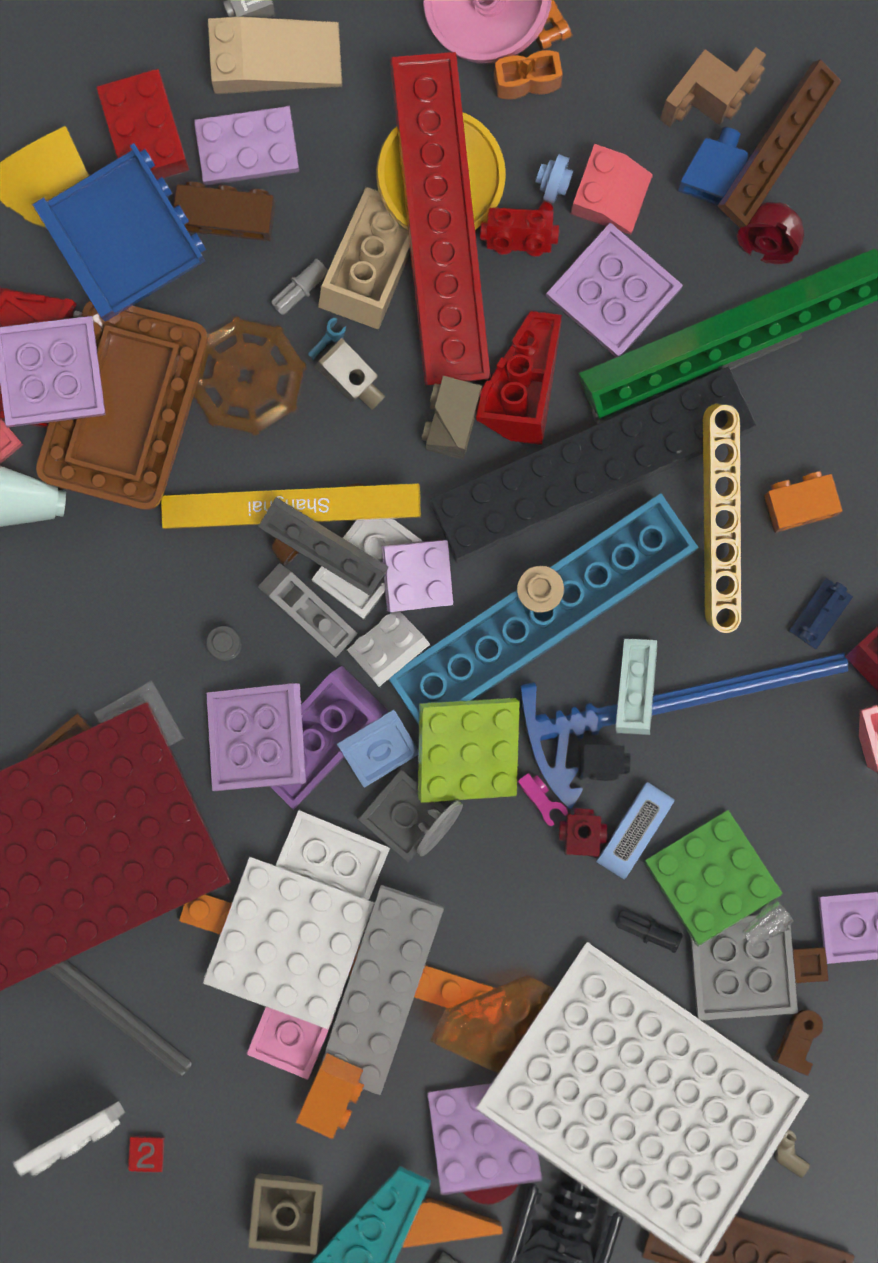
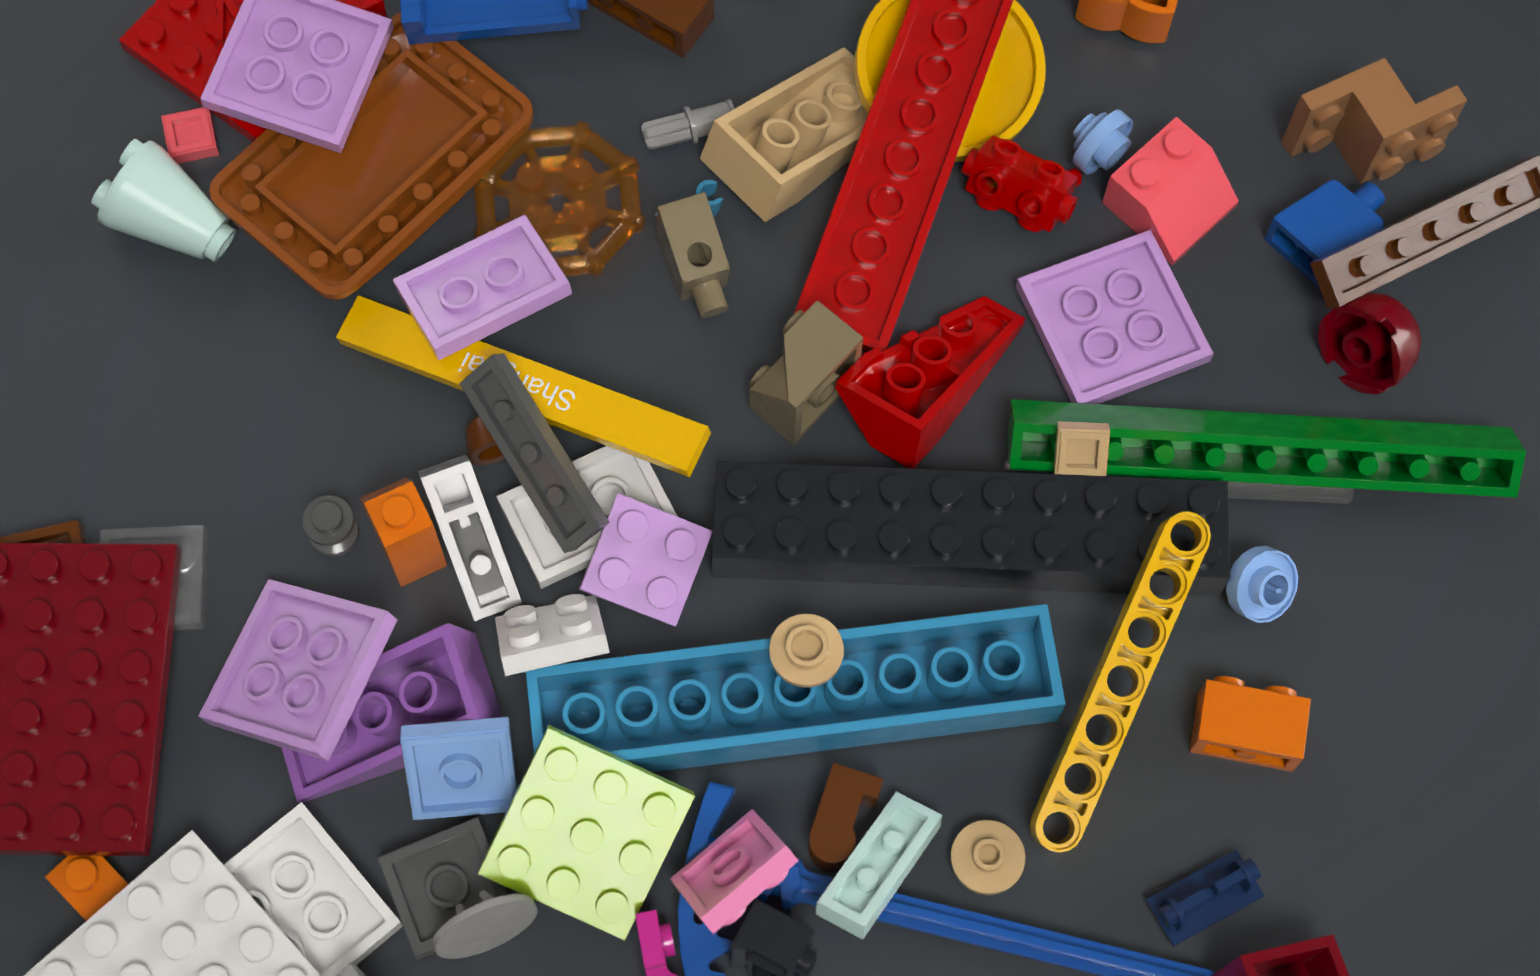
camera: 25 degrees right, 15 degrees down
none -> orange slope [359,477,447,587]
none -> lavender plate [392,215,572,360]
none -> bright pink plate [670,809,799,934]
none -> reddish brown leg [808,763,884,872]
none -> tan piece [950,820,1025,895]
none -> tan tile [1053,421,1110,476]
none -> light blue plate [1226,546,1298,623]

